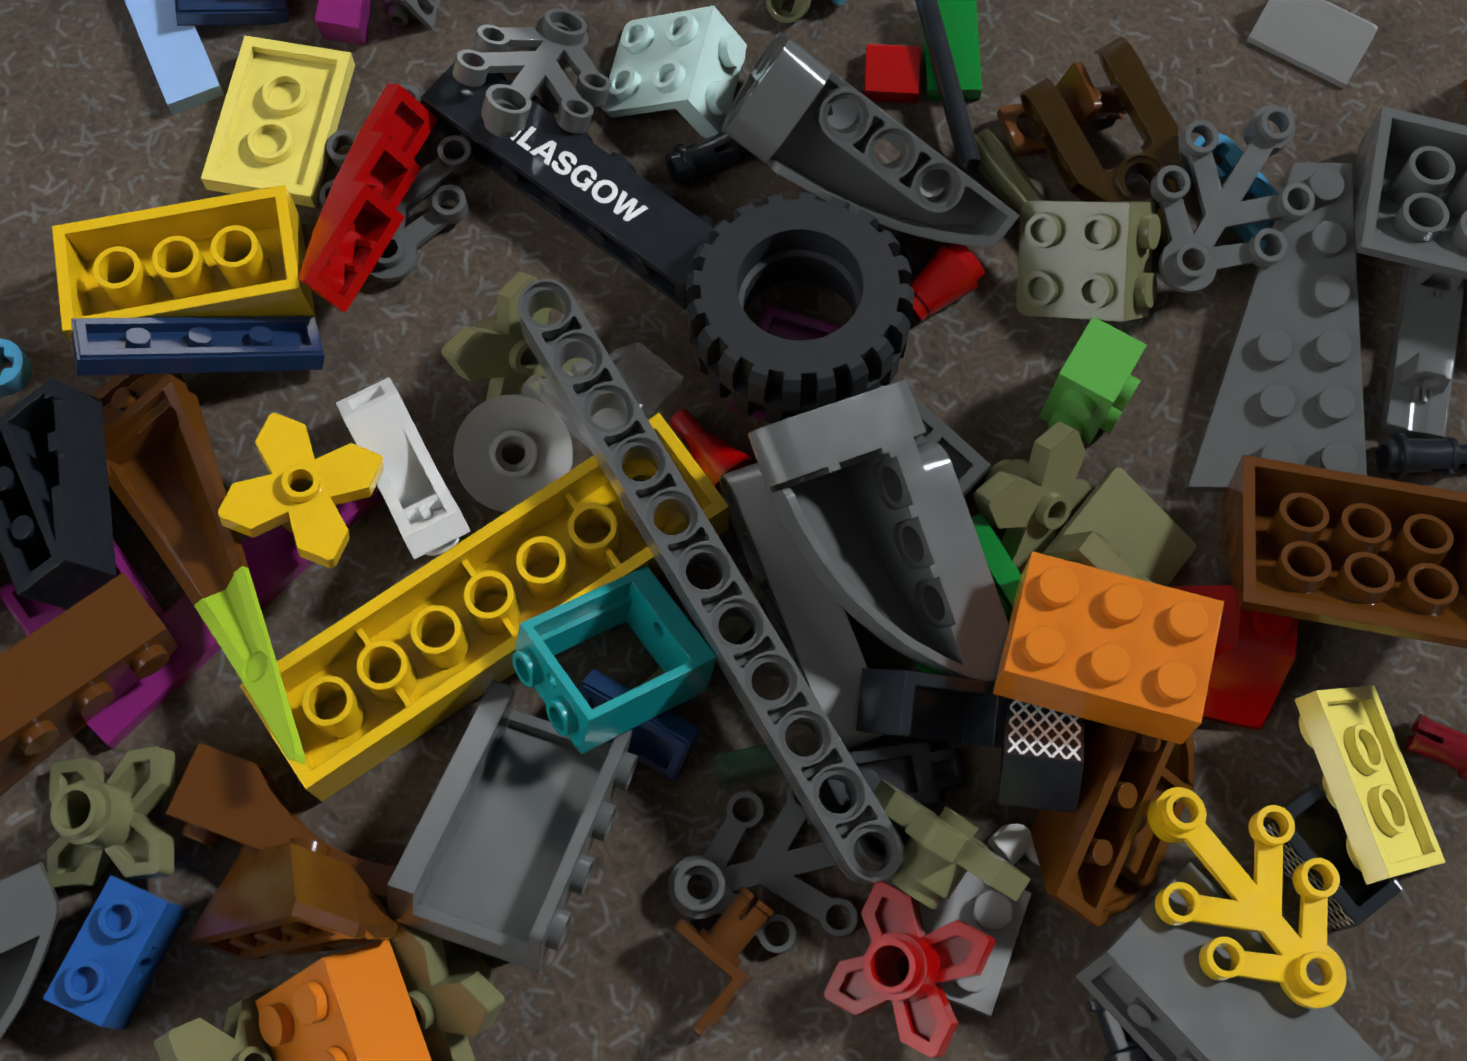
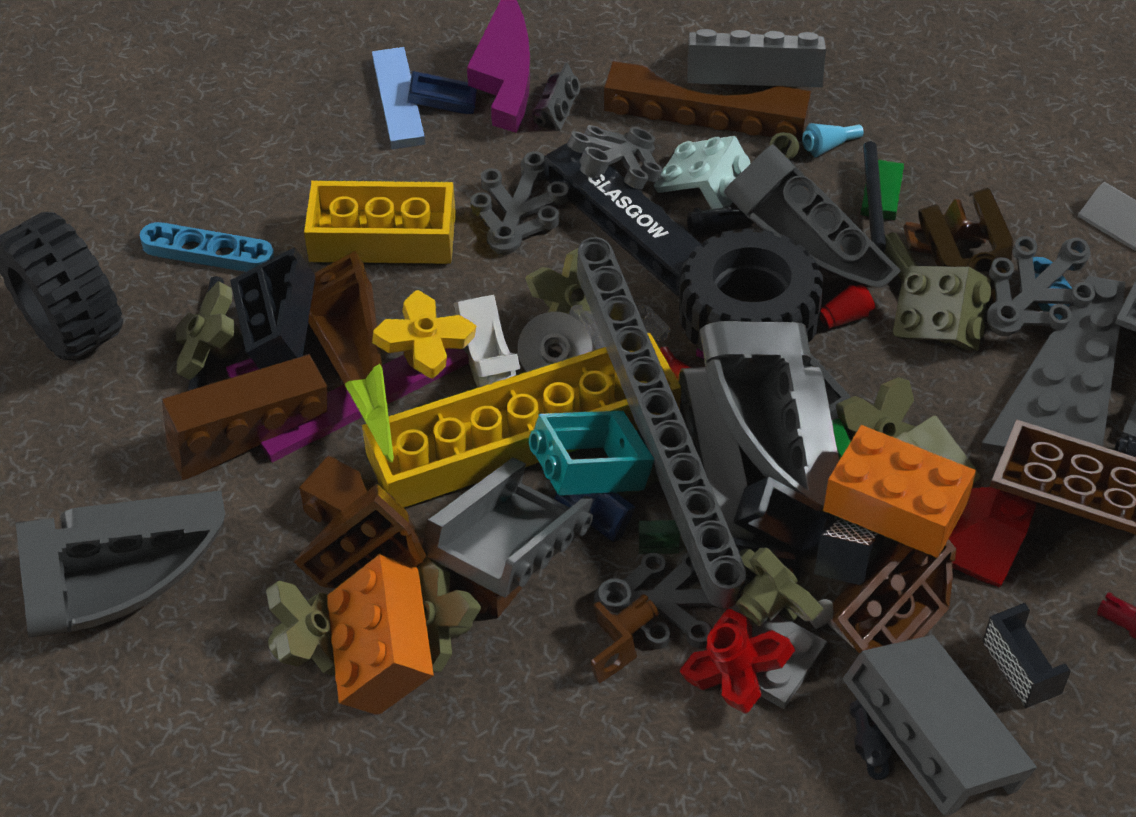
camera: 15 degrees right, 20 degrees down
blue brick [43,875,189,1030] -> none
olive plant [47,746,175,890] -> none
dark blue tile [71,316,325,376] -> none
light yellow plate [201,35,355,207] -> none
red slope [298,83,438,313] -> none
red tile [863,44,921,104] -> none
bright green brick [1039,316,1147,445] -> none
yellow plant [1148,787,1347,1009] -> none
light yellow plate [1294,685,1446,885] -> none

